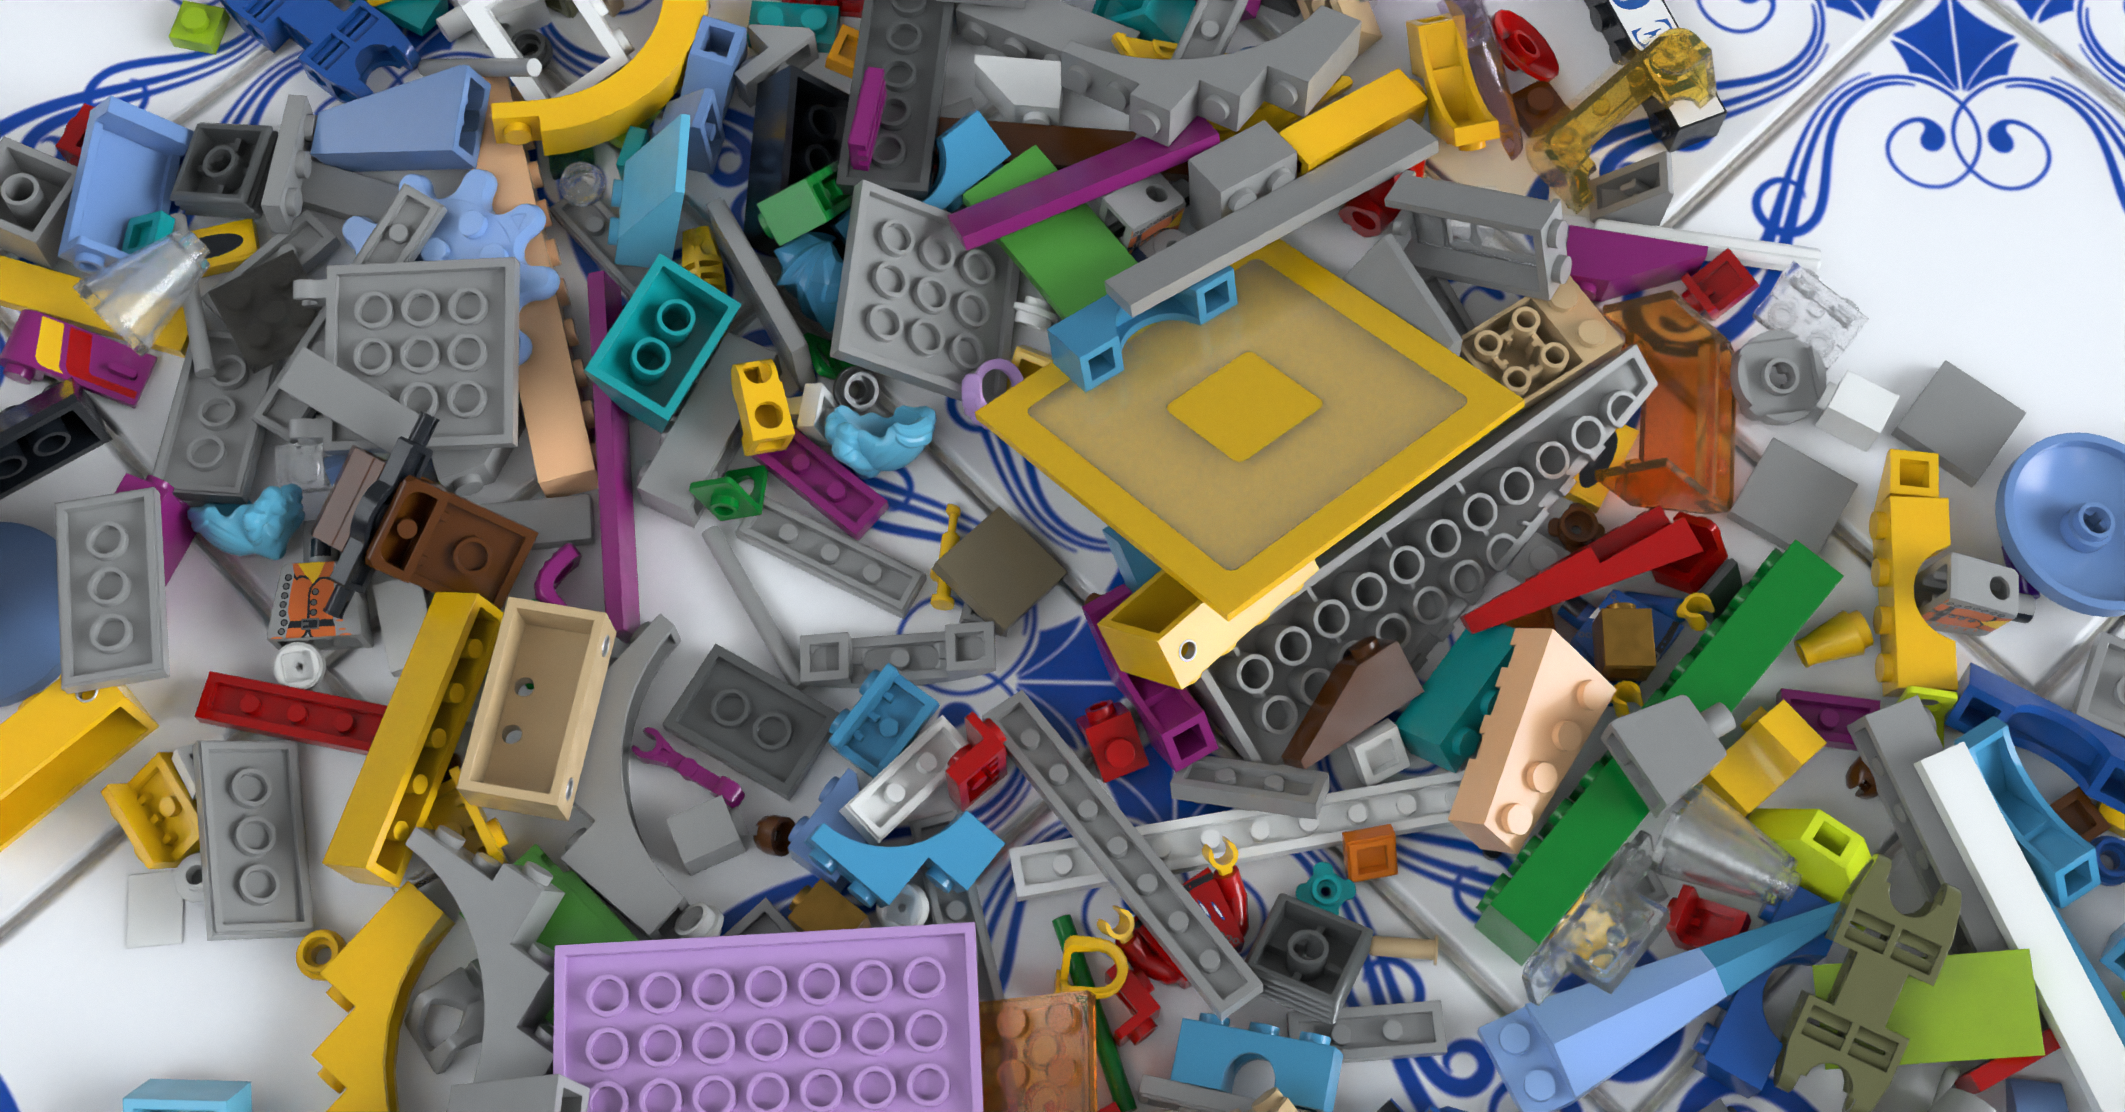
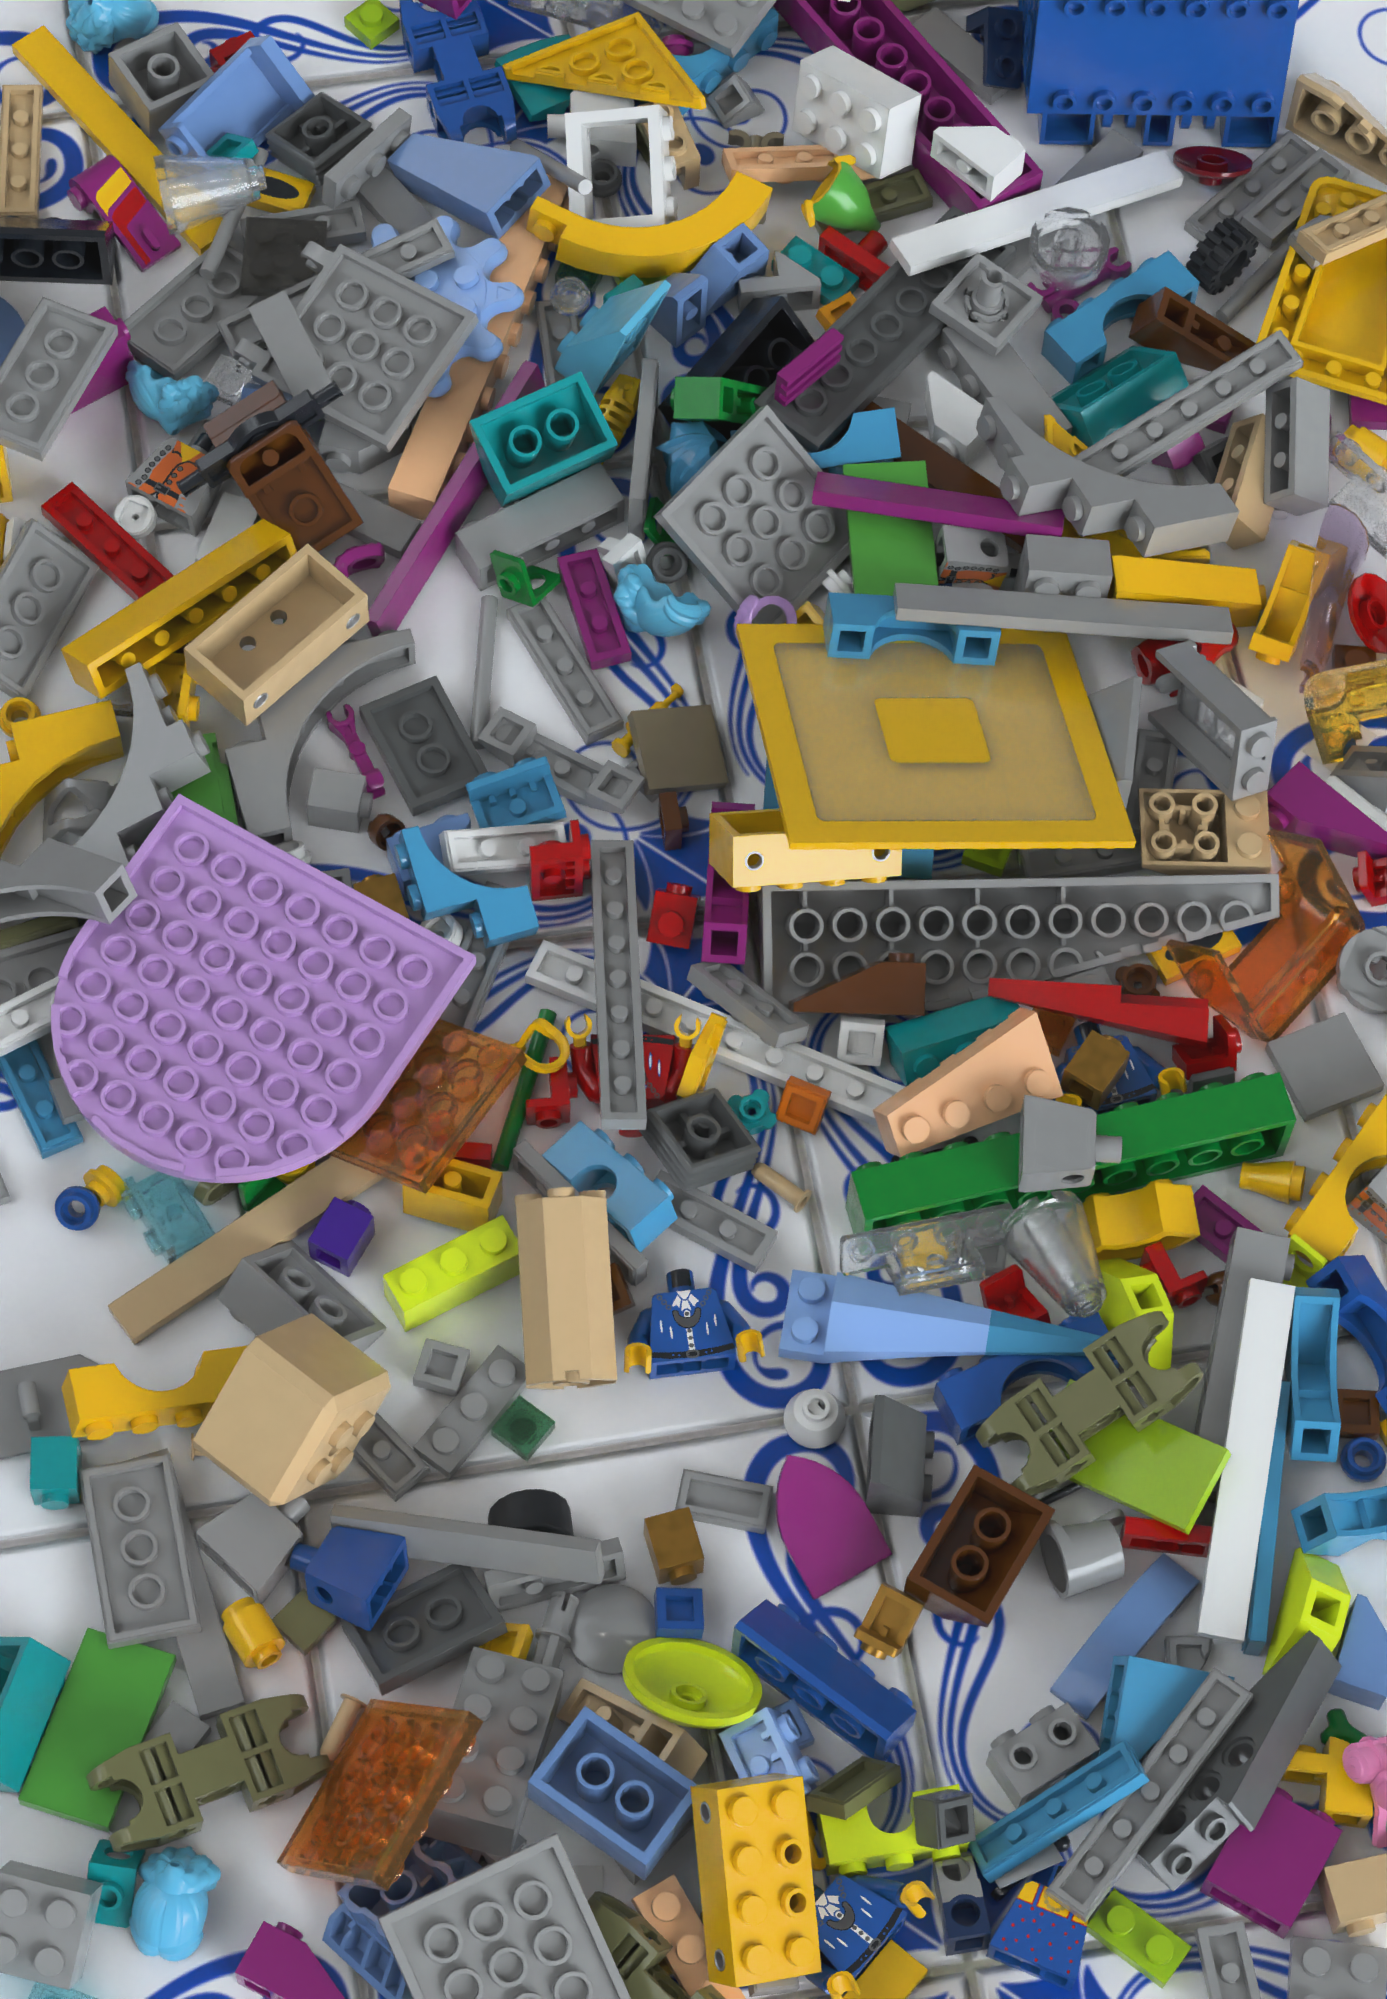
camera: 30 degrees right, 5 degrees down
yellow leg [731,358,795,456] -> none
none -> reddish brown plate [658,791,689,851]
none -> yellow tile [676,1012,728,1097]
none -> red bracket [1139,1241,1208,1308]

